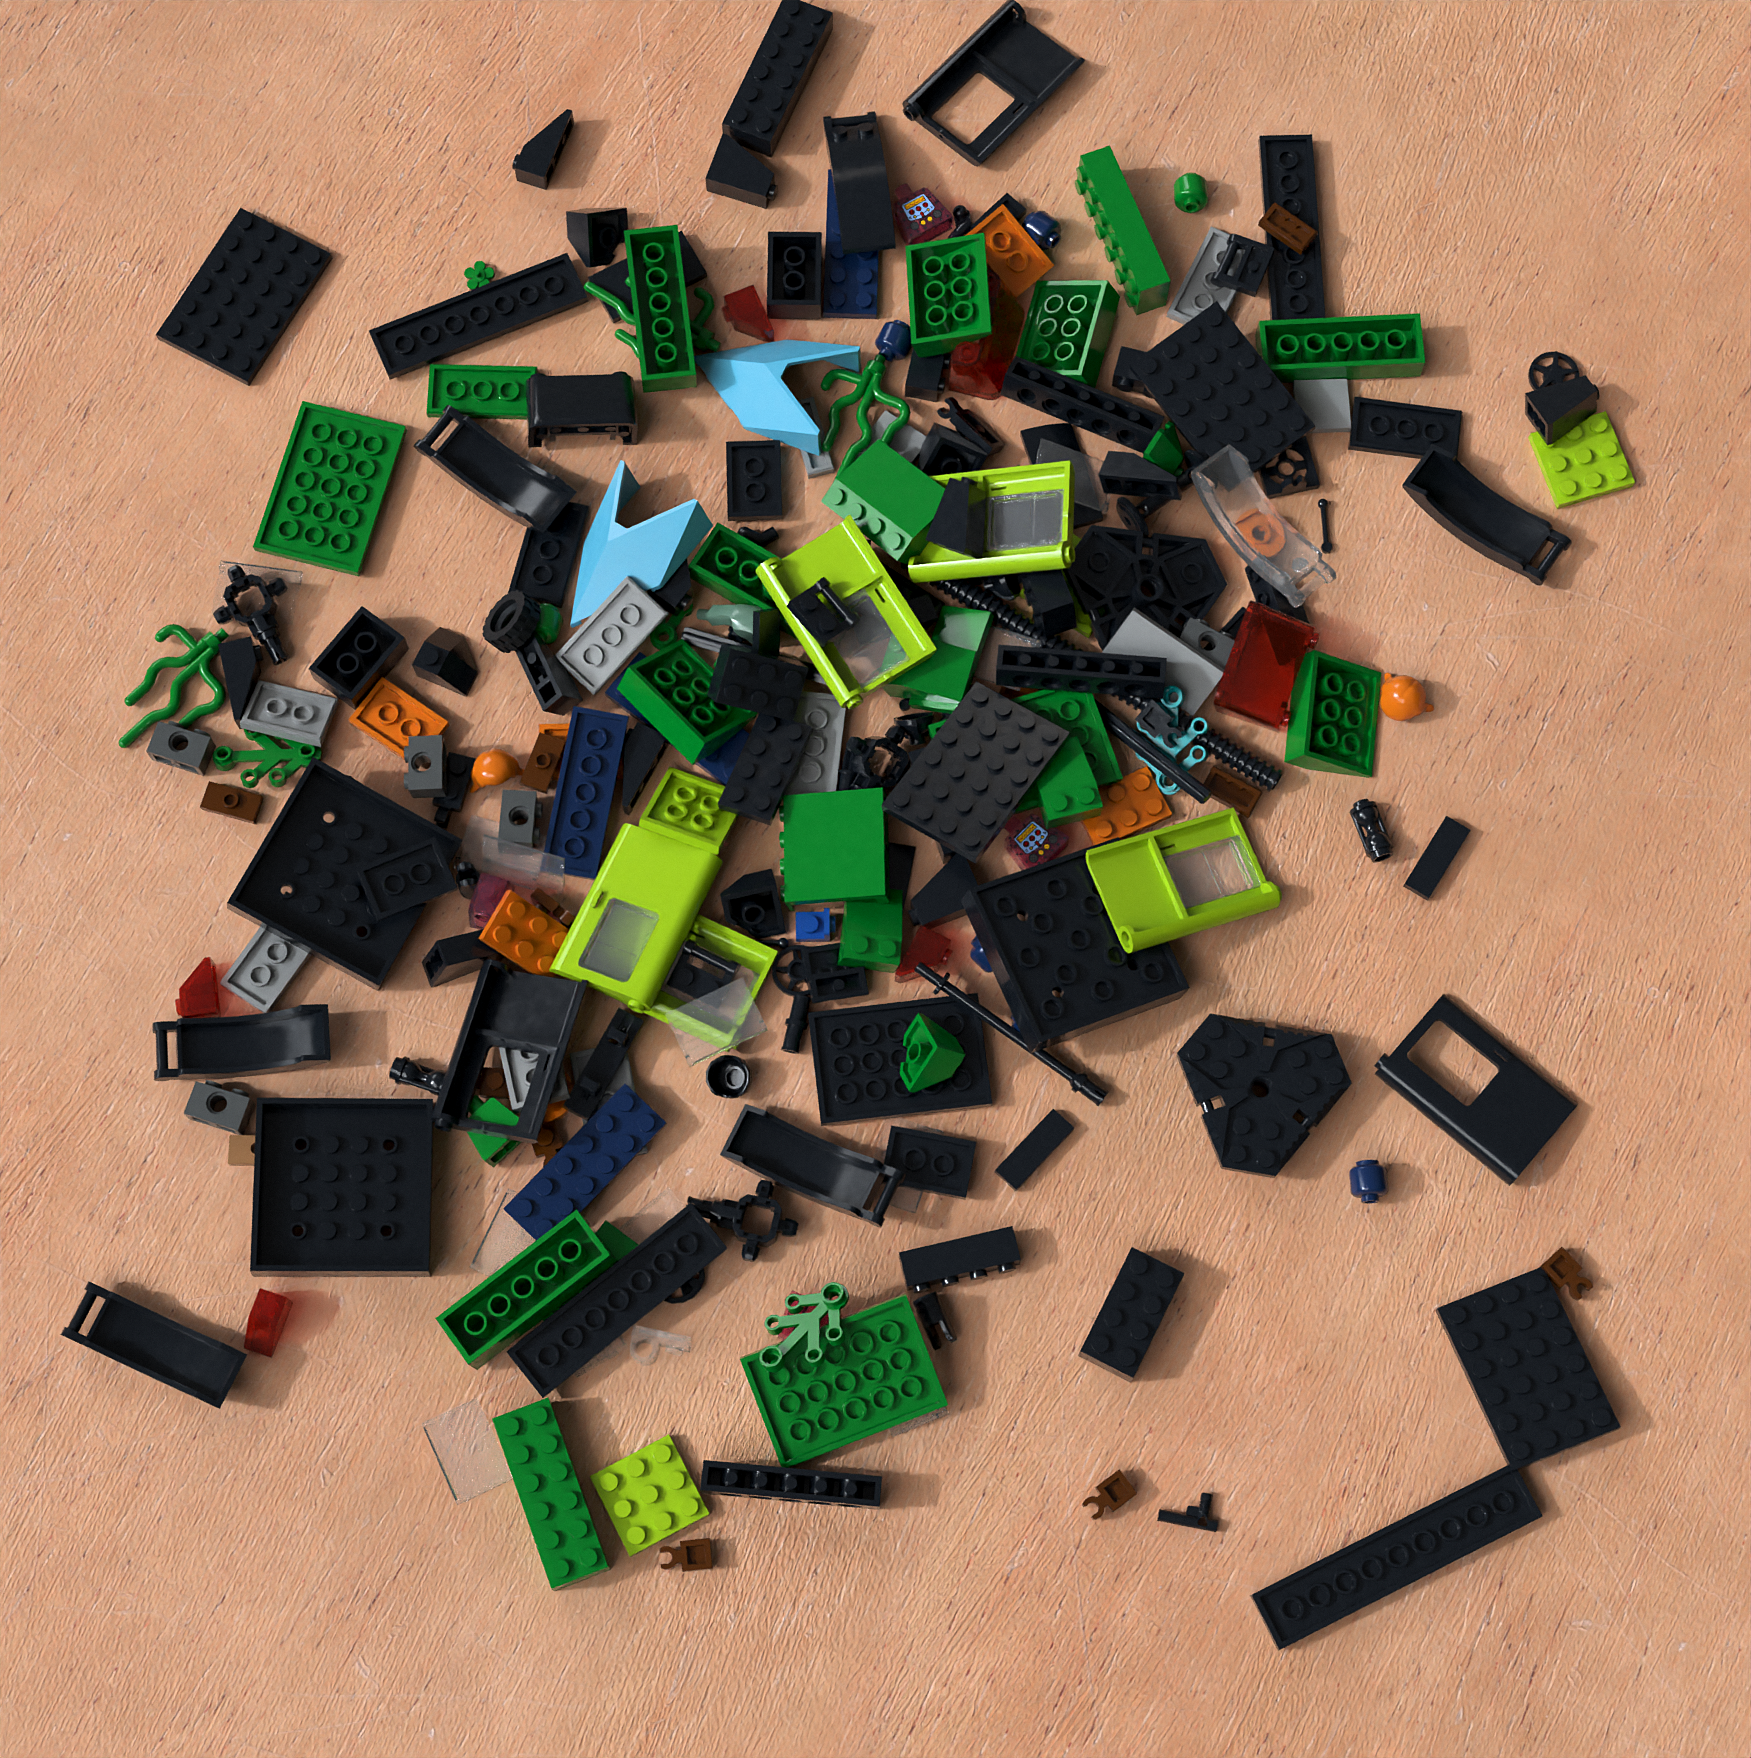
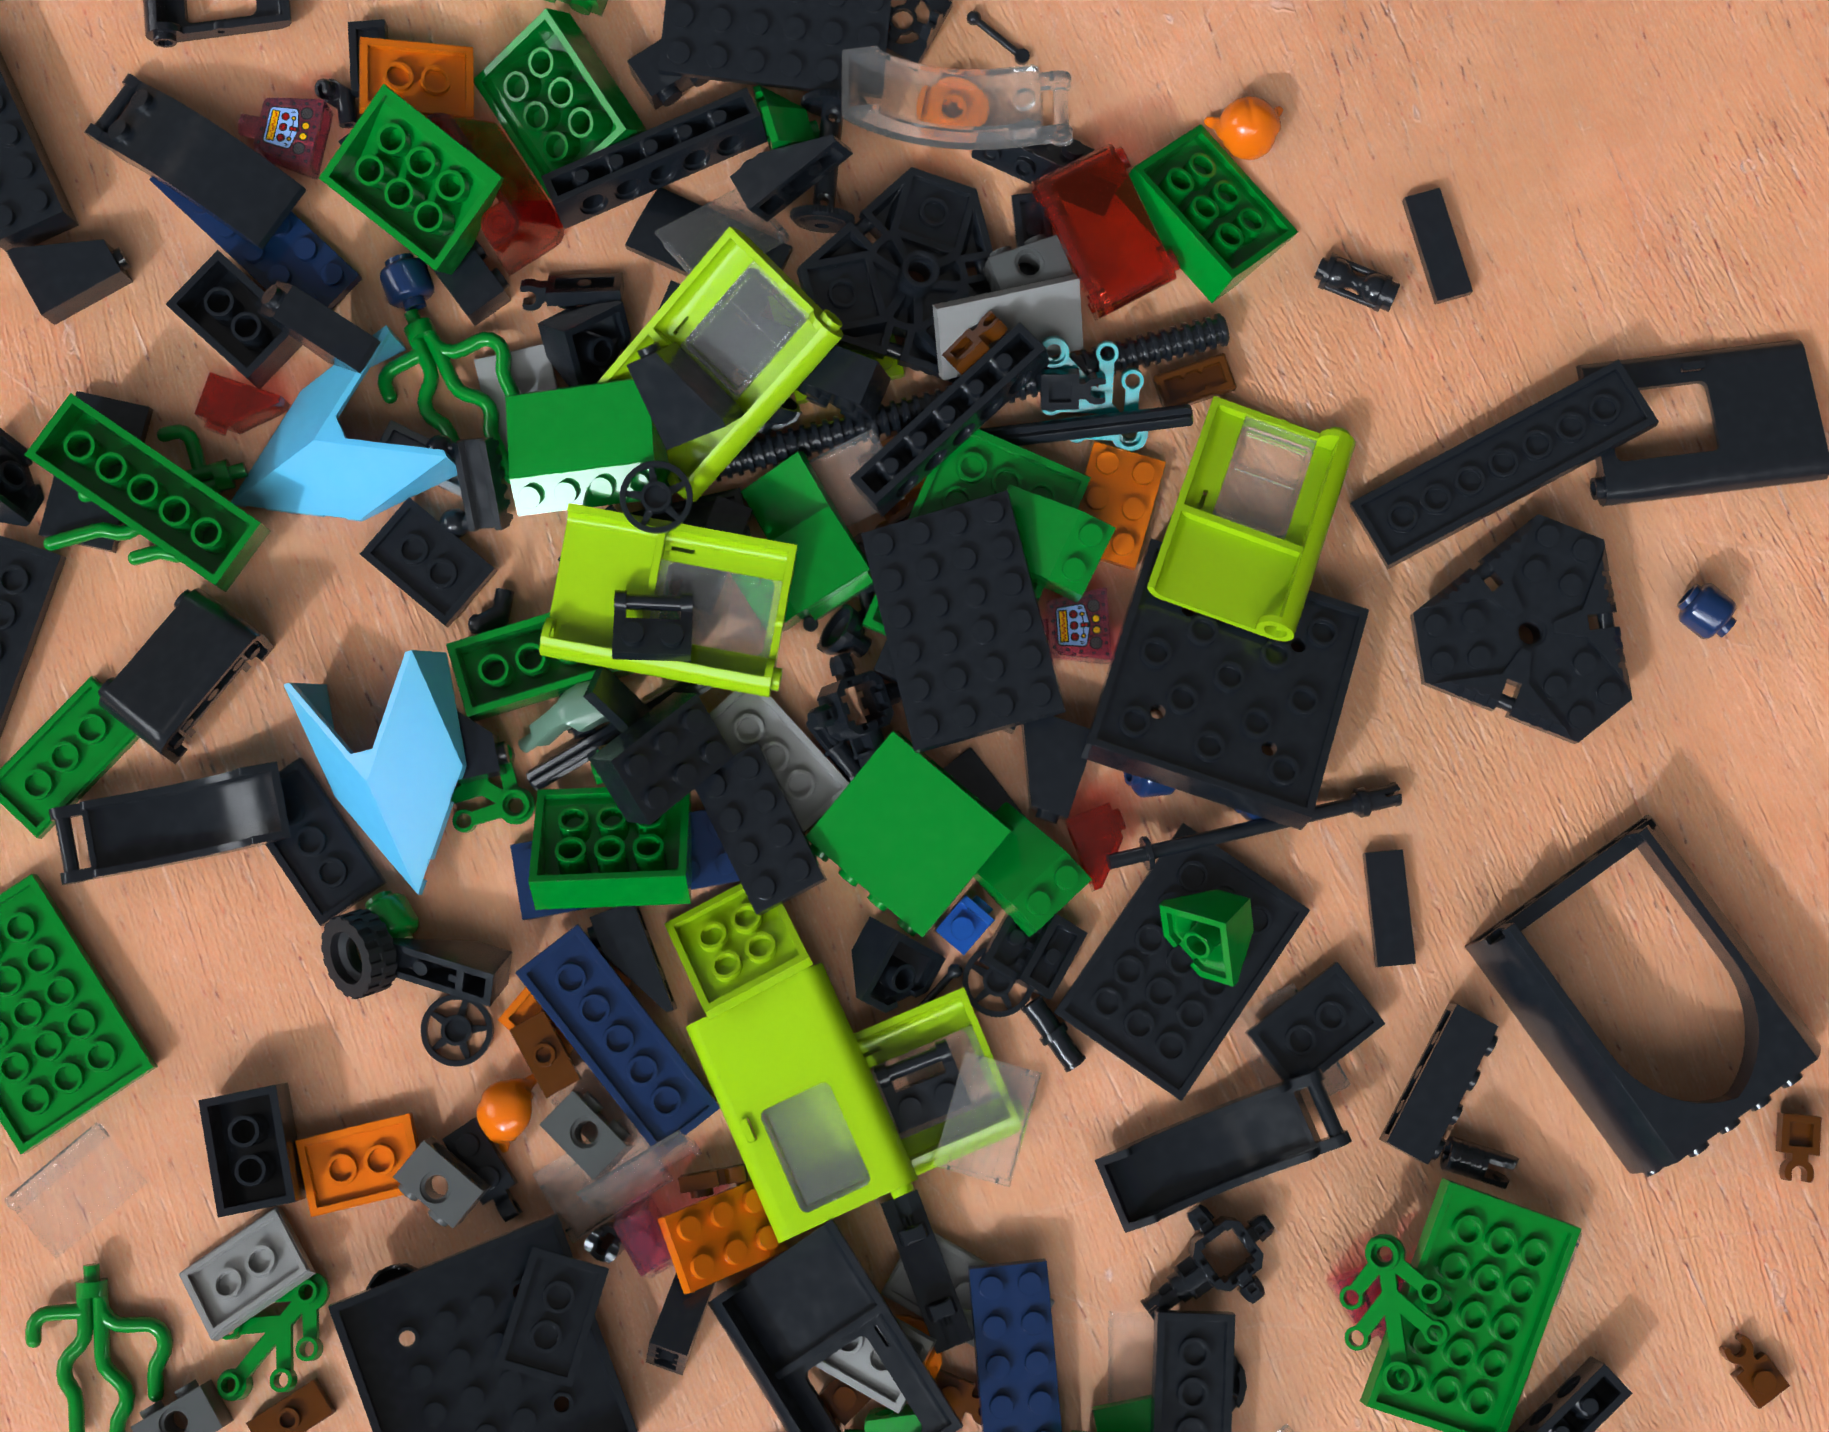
camera: 50 degrees left, 10 degrees up
black piece [213,565,290,665] -> none
black slope [218,636,264,729] -> none
black slope [412,627,478,697] -> none
light grey tile [555,576,669,695] -> none
black hair [706,1055,752,1099] -> none
dark blue head [1022,211,1061,251] -> none
black brick [1078,1247,1184,1383] -> none
none -> black slope [257,281,381,374]
none -> black wheel [420,995,494,1067]
none -> black gear [425,435,513,538]
none -> black wheel [619,461,693,534]
none -> reddish brown plate [942,311,1008,375]
none -> black plate [1350,359,1659,570]
none -> black panel [1465,815,1821,1177]
none -> reddish brown plate [1719,1333,1790,1409]

